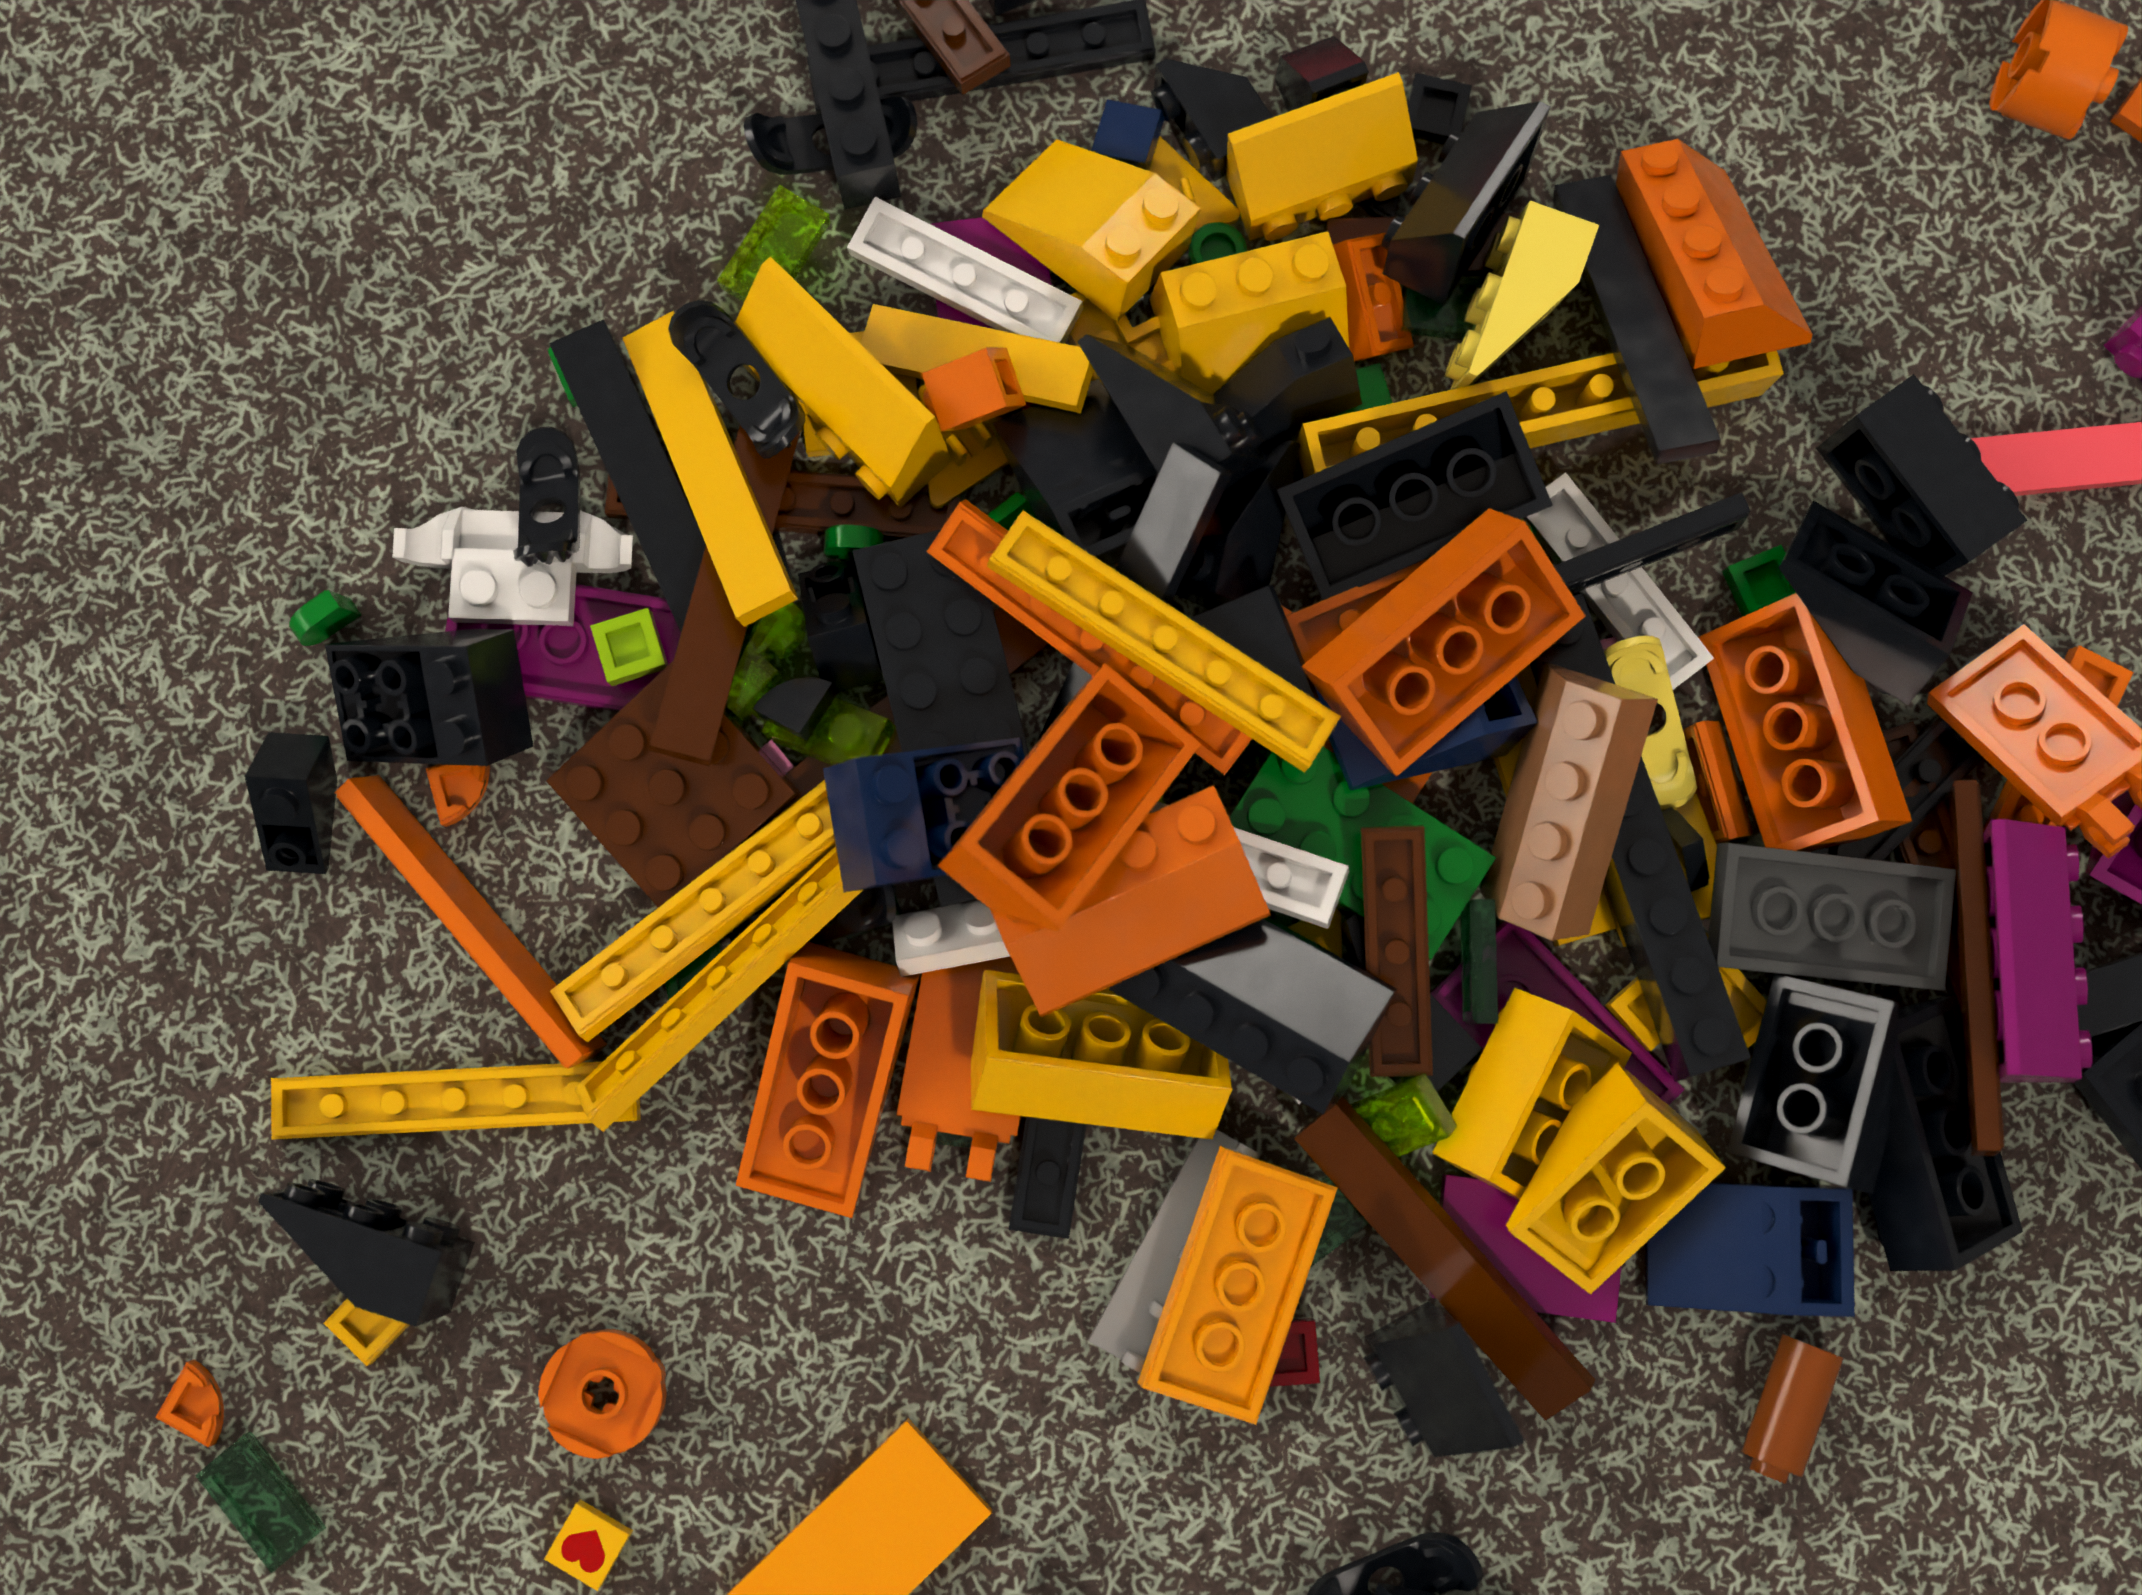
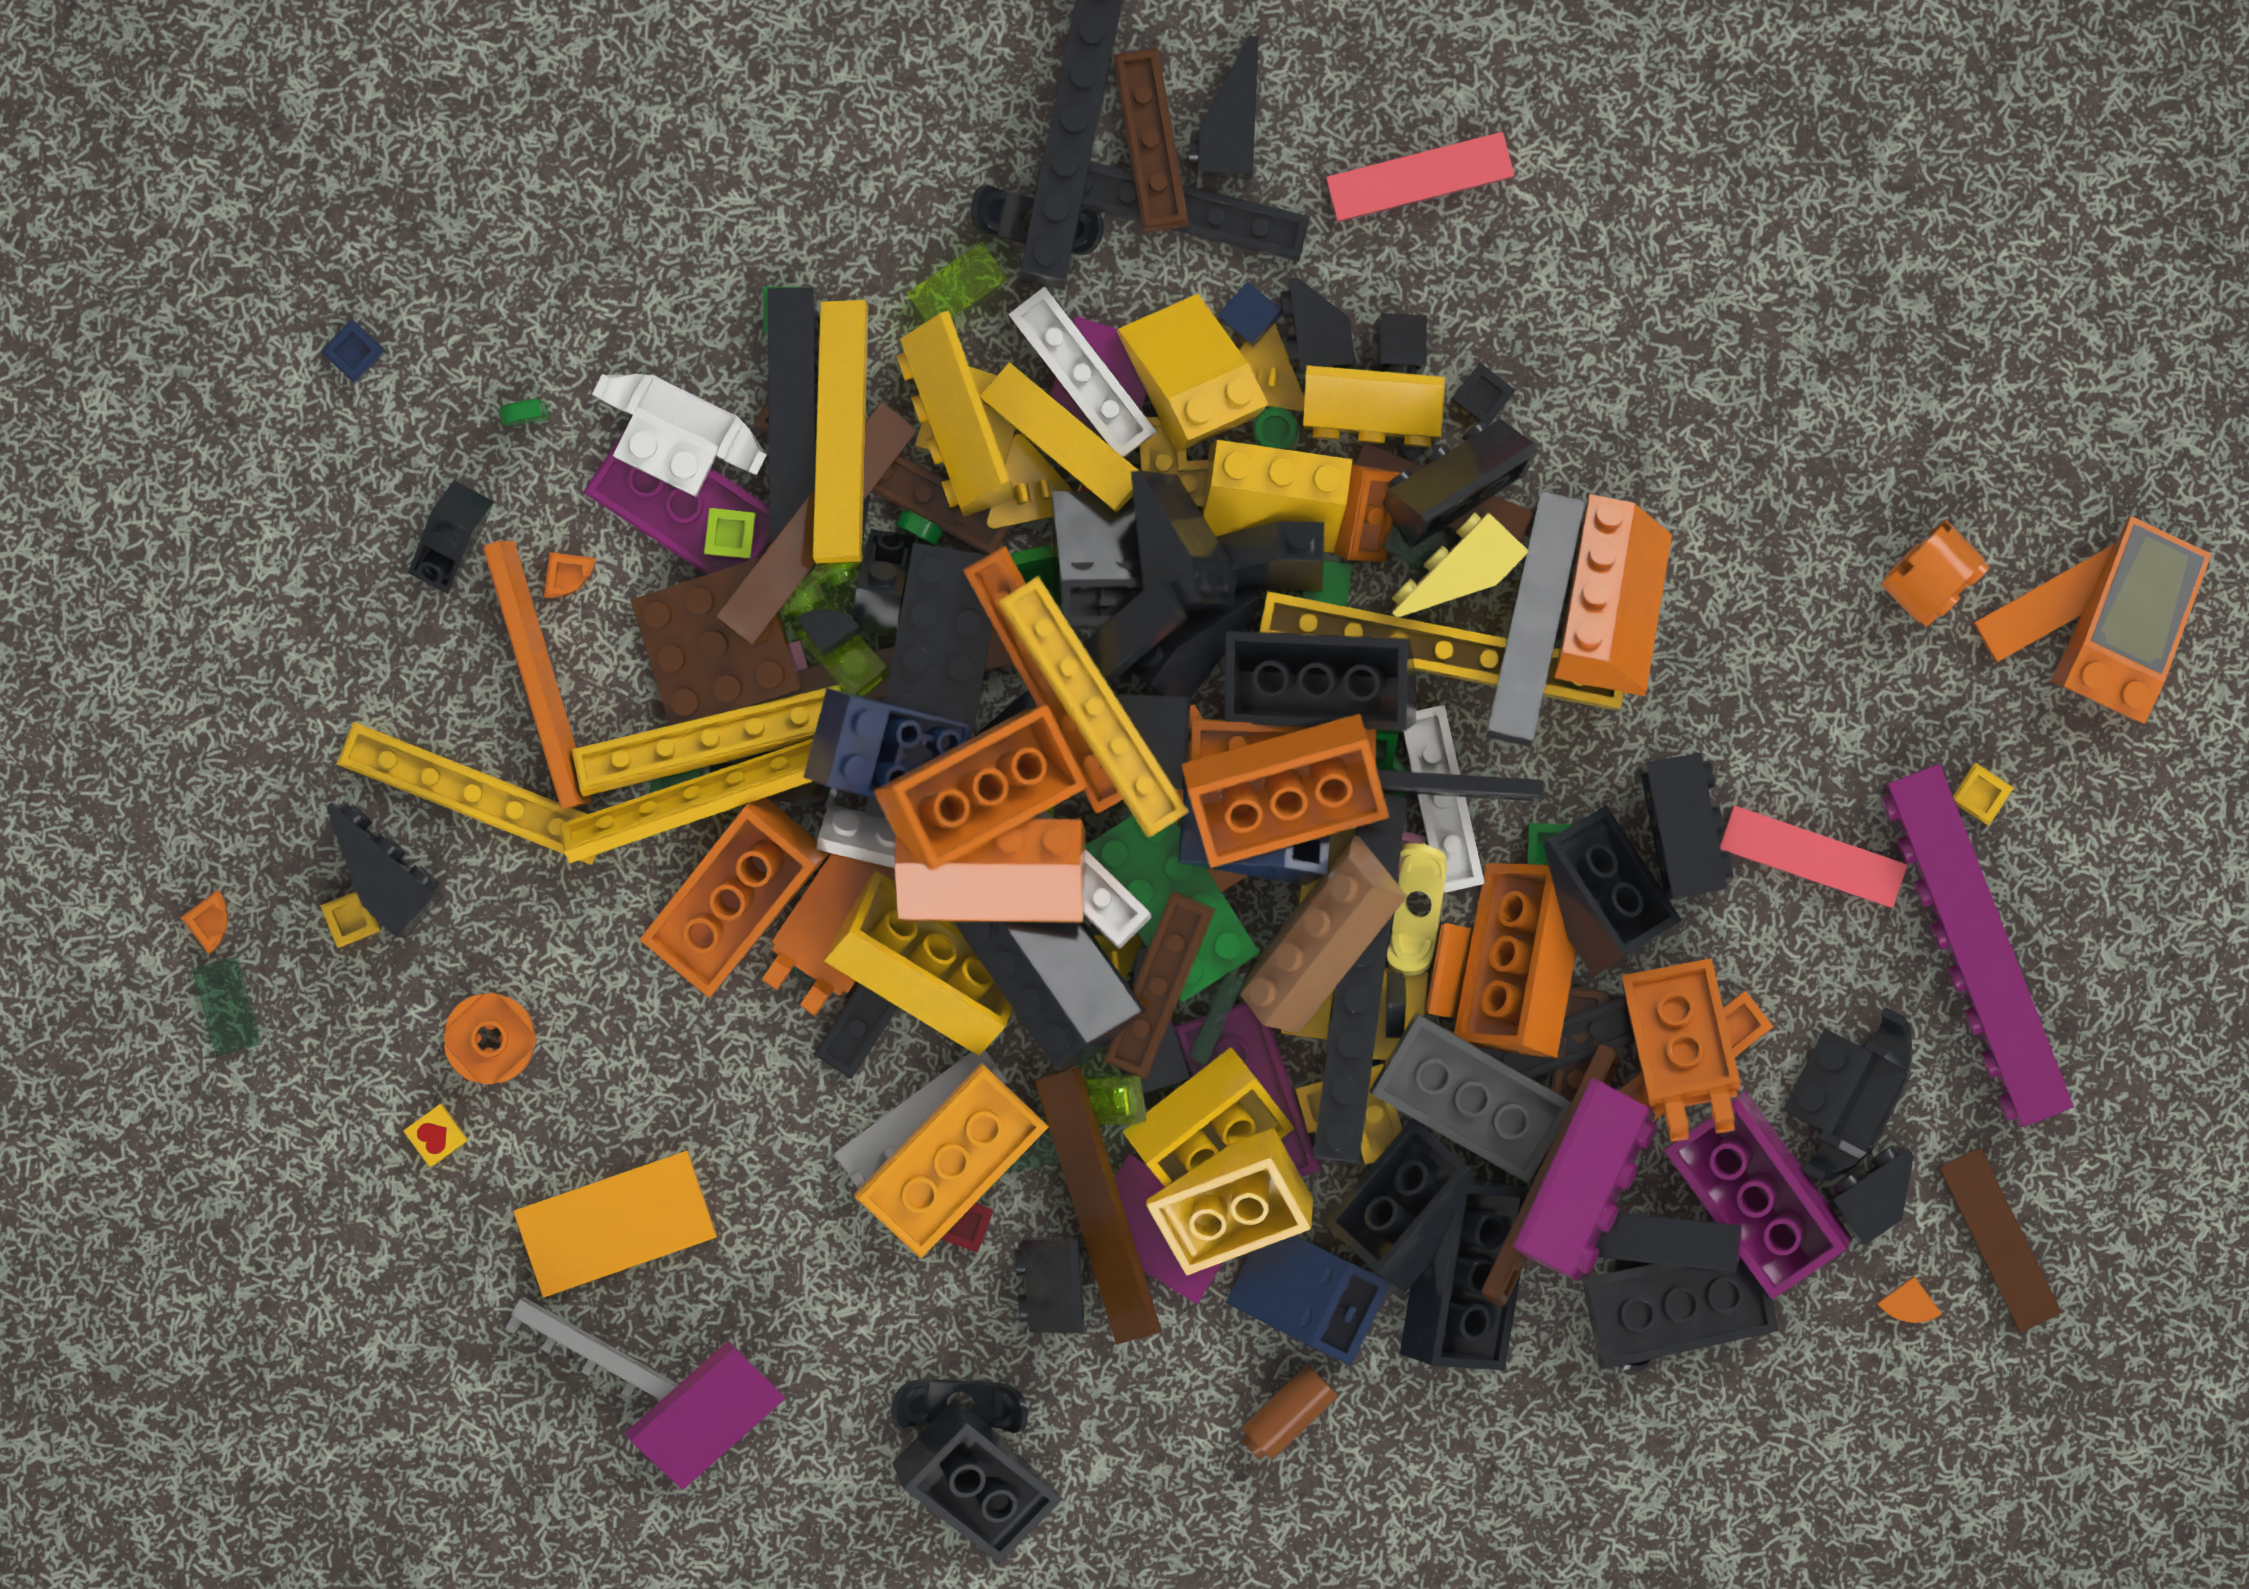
camera: 25 degrees right, 5 degrees up
black slope [325,629,533,766] -> none
black piece [513,427,580,567] -> none
black piece [668,300,805,459] -> none
orange brick [921,347,1026,432] -> none
none -> dark blue tile [320,319,386,384]

